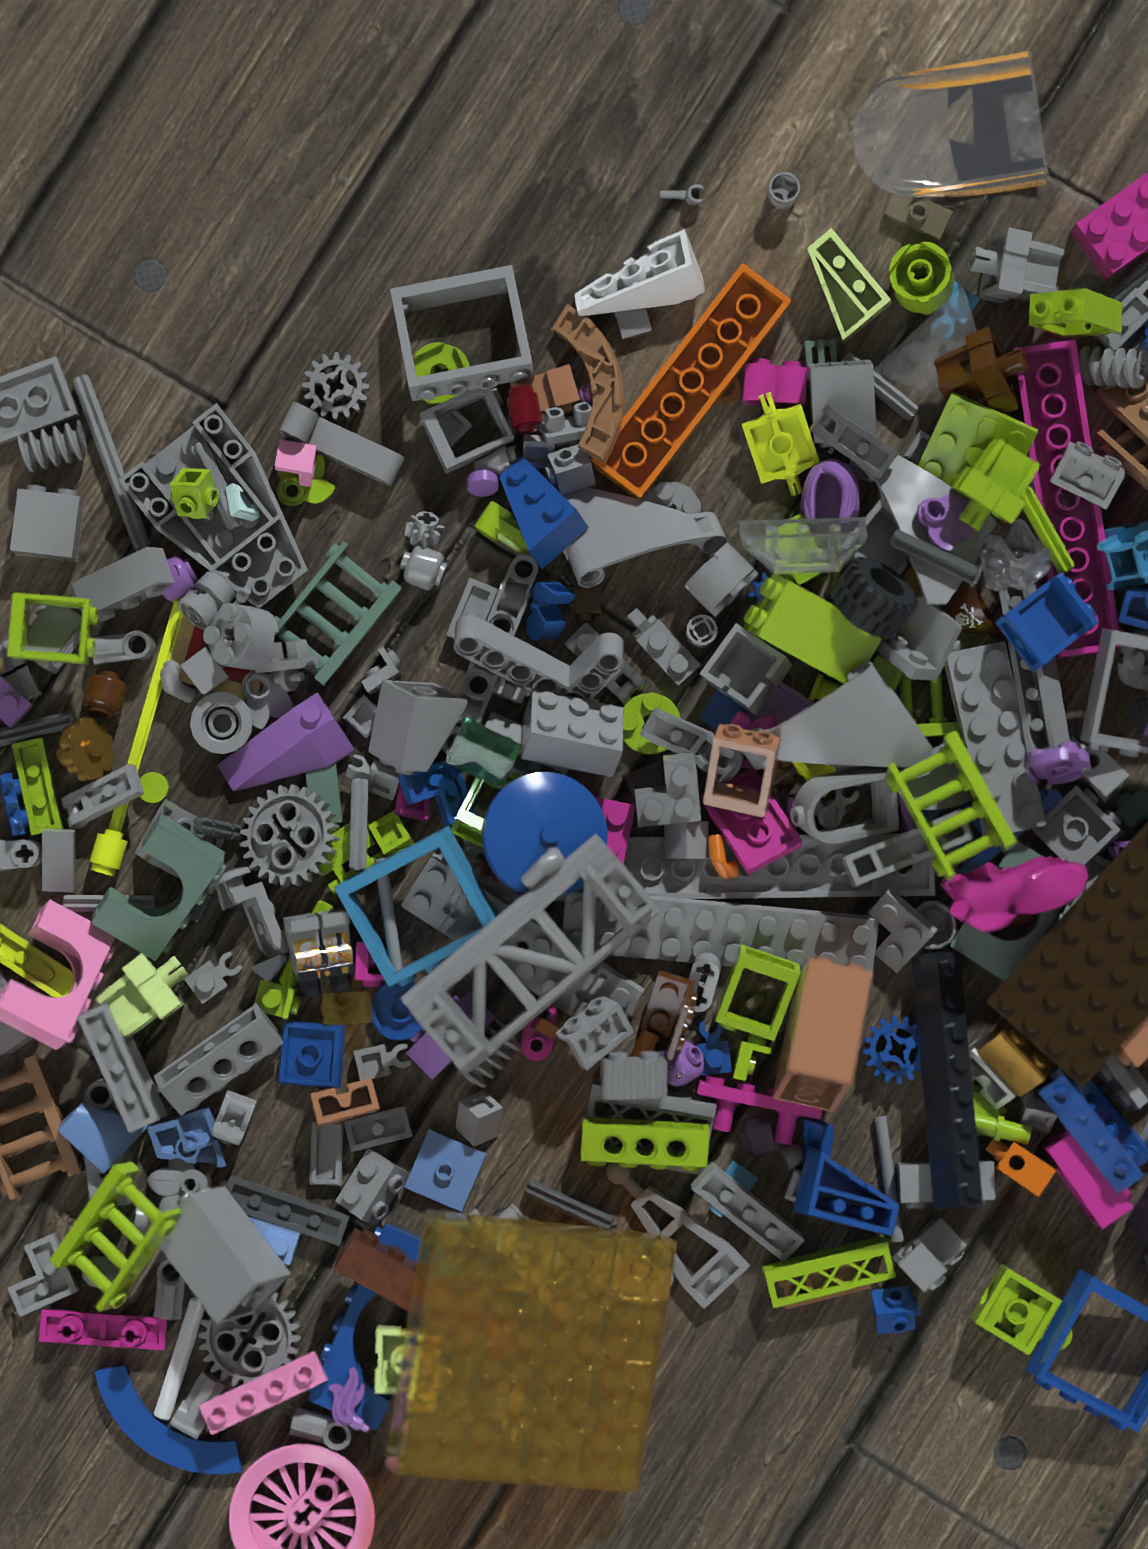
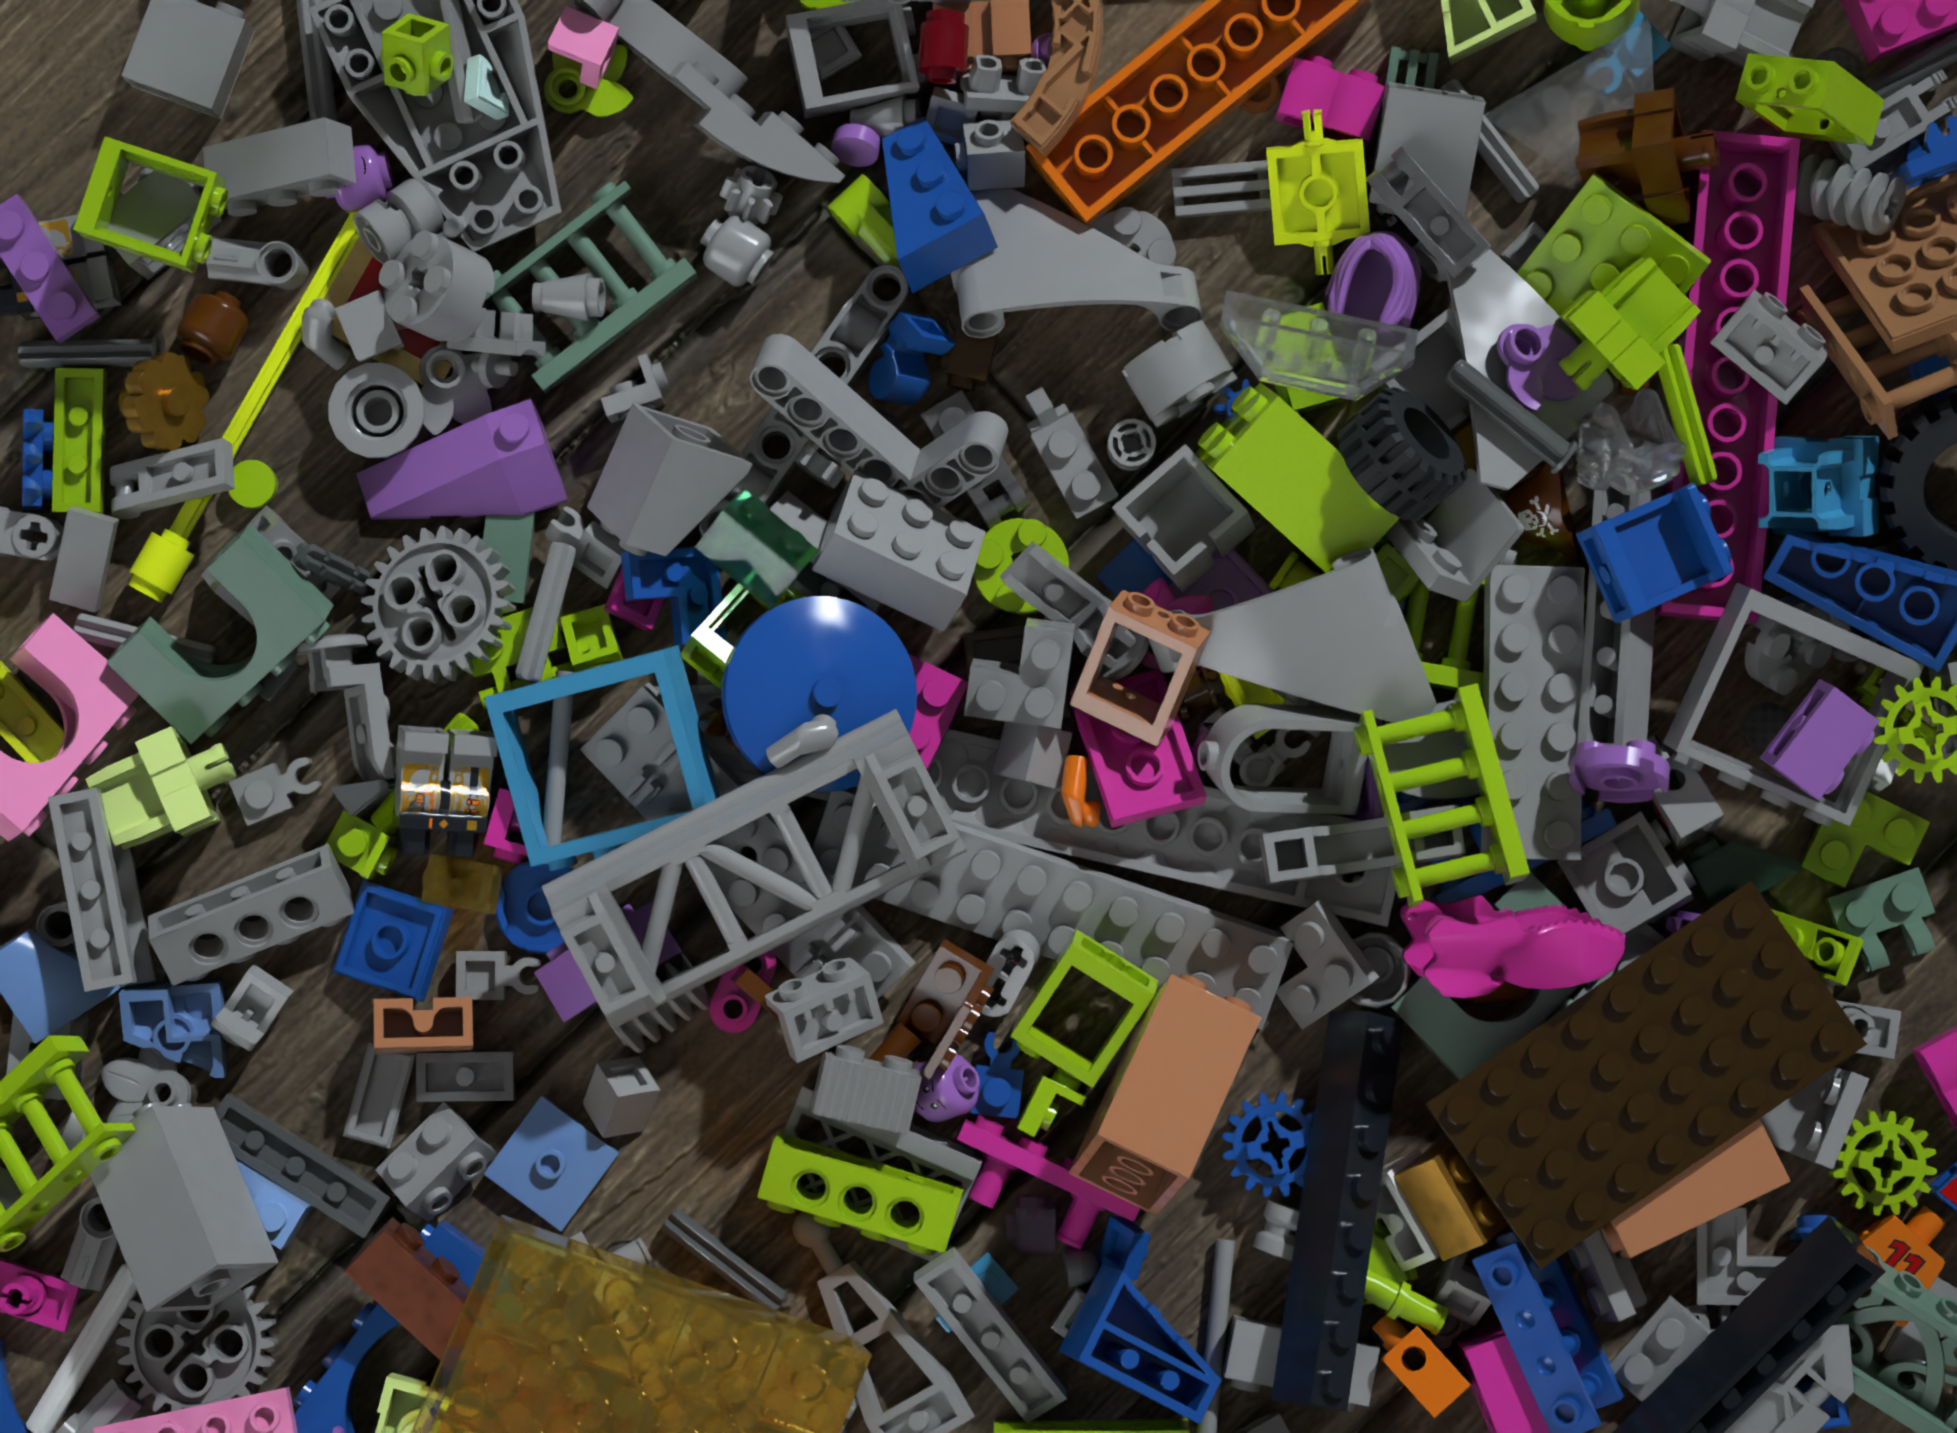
camera: 15 degrees right, 0 degrees up
light grey tile [343,695,377,739] -> none
light grey plate [446,578,499,639] -> none
none -> light grey cone [532,273,606,321]
none -> light grey slope [668,61,845,183]
none -> light grey tile [1171,160,1271,219]
none -> light grey wheel [1252,1200,1299,1261]

